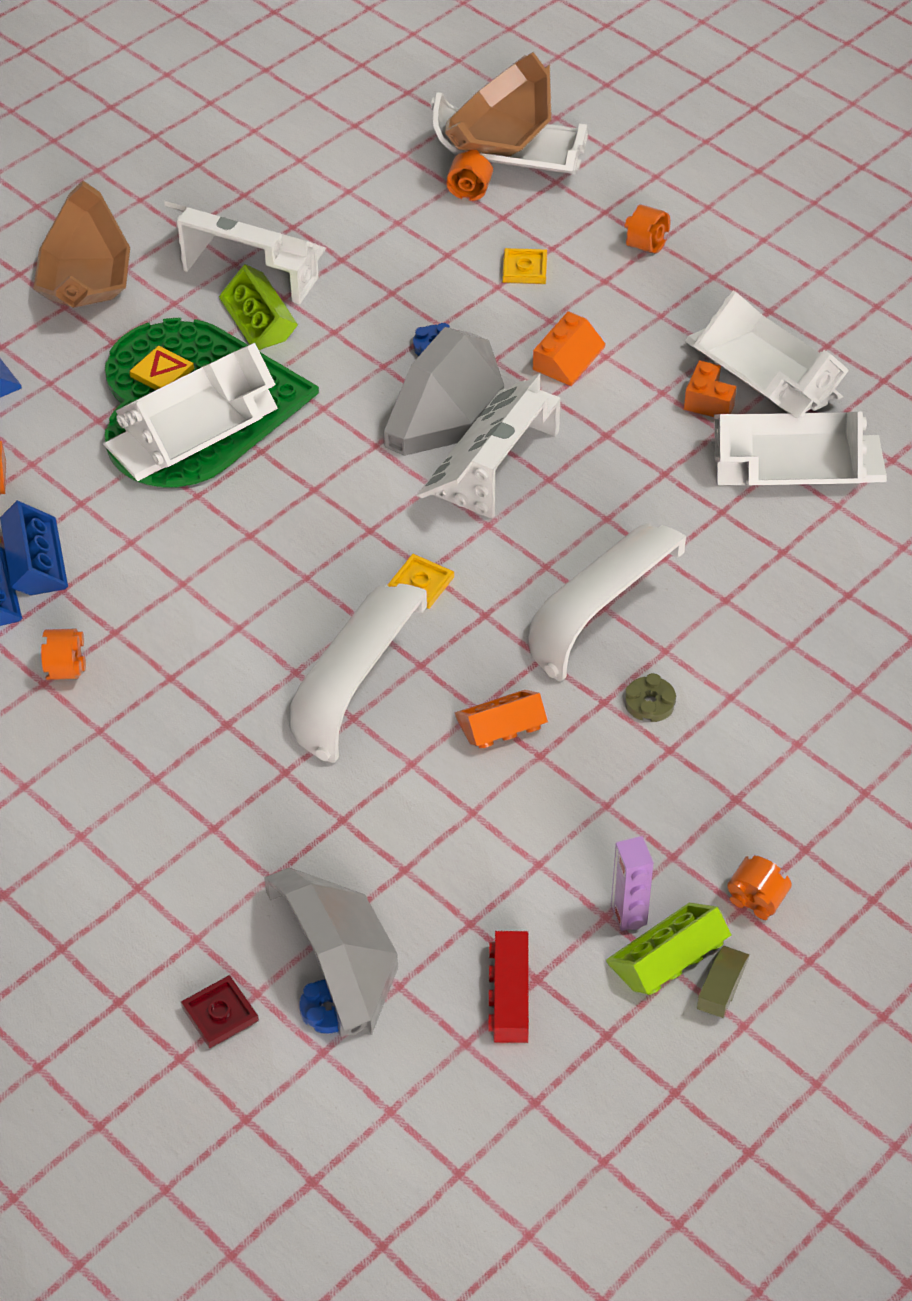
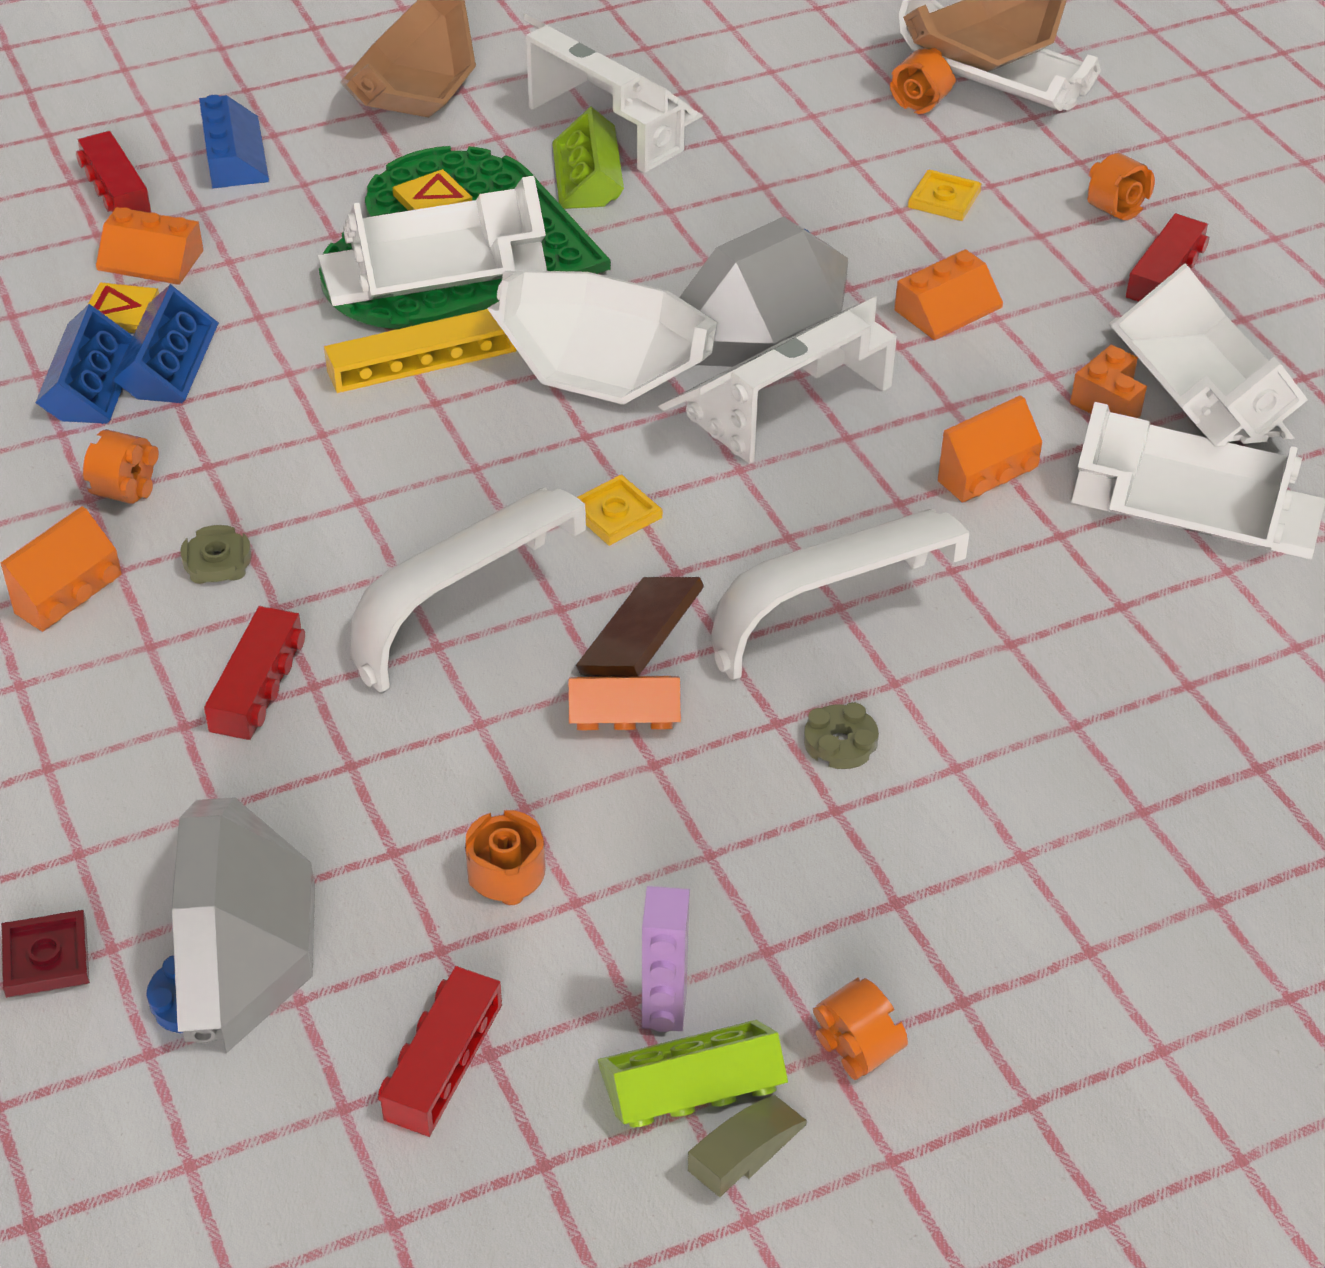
camera: 20 degrees right, 5 degrees down
none -> orange slope [0,506,122,632]
none -> olive plate [180,525,252,584]
none -> red brick [204,606,305,740]
none -> yellow brick [324,309,517,393]
none -> orange brick [465,810,546,905]
none -> white panel [487,271,717,405]
none -> reddish brown tile [576,577,704,677]
none -> orange slope [938,395,1042,503]
none -> red brick [1125,213,1209,302]

